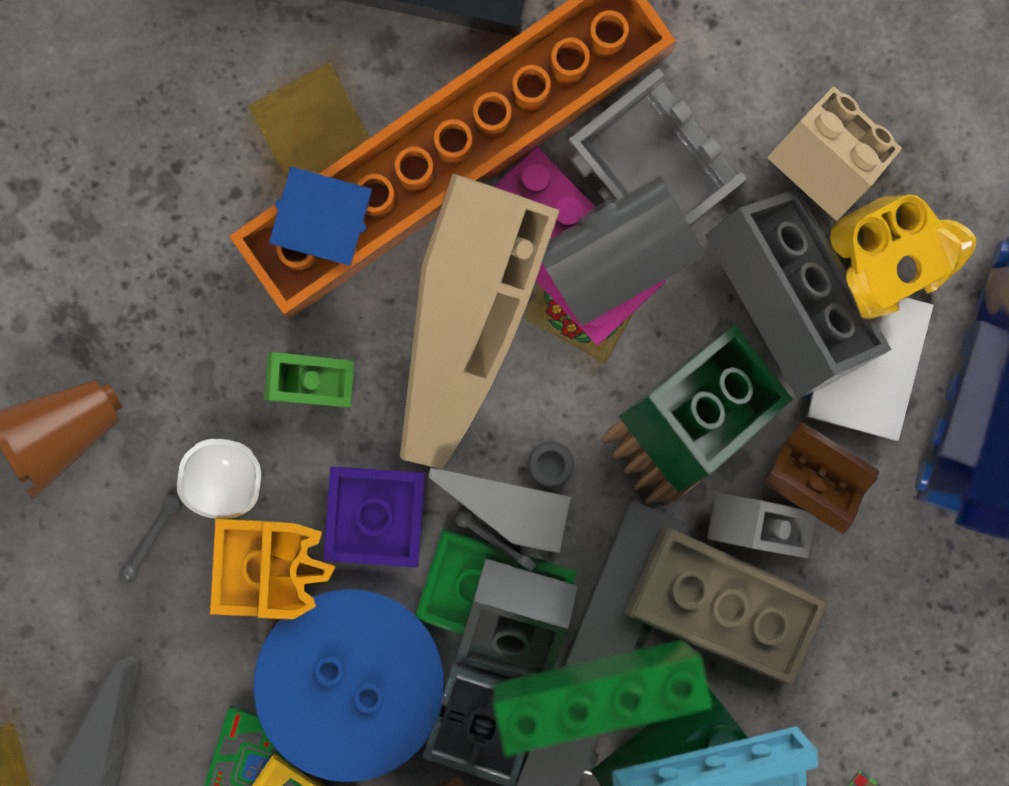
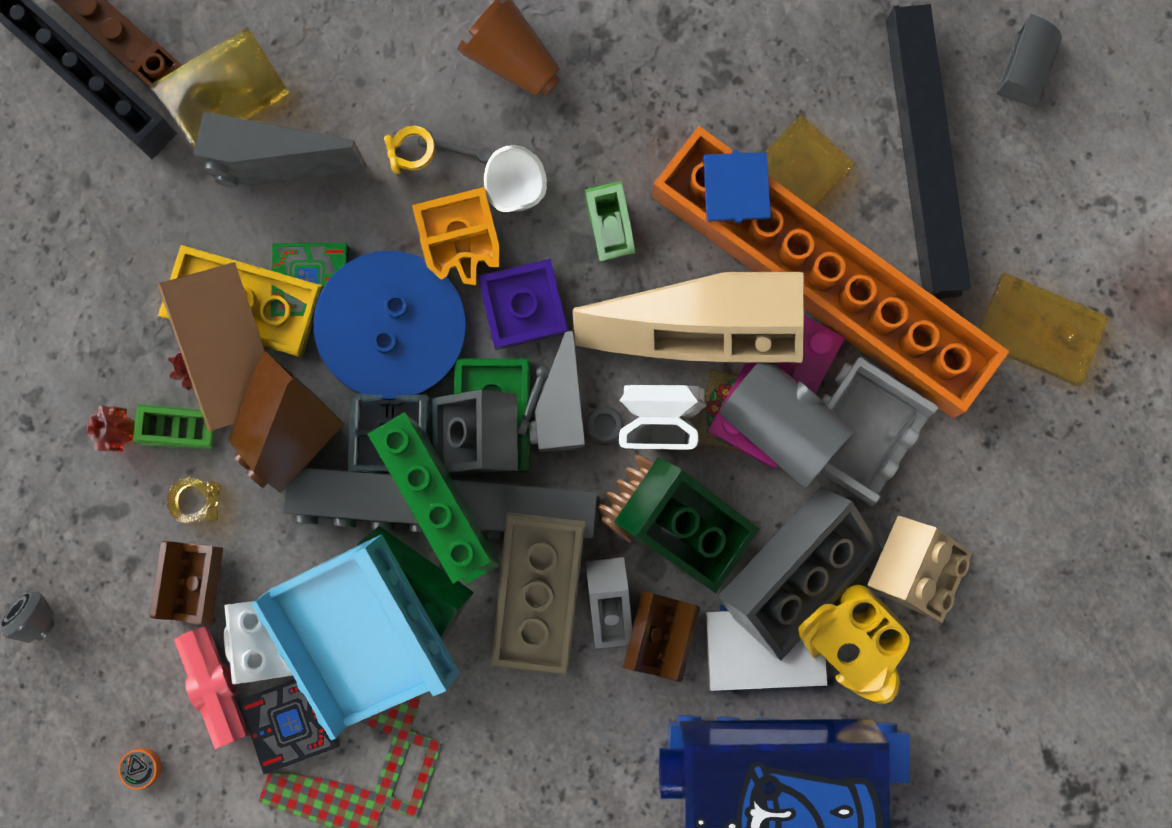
camera: 75 degrees right, 5 degrees down
none -> yellow piece [384,125,436,174]
none -> white piece [619,385,707,450]

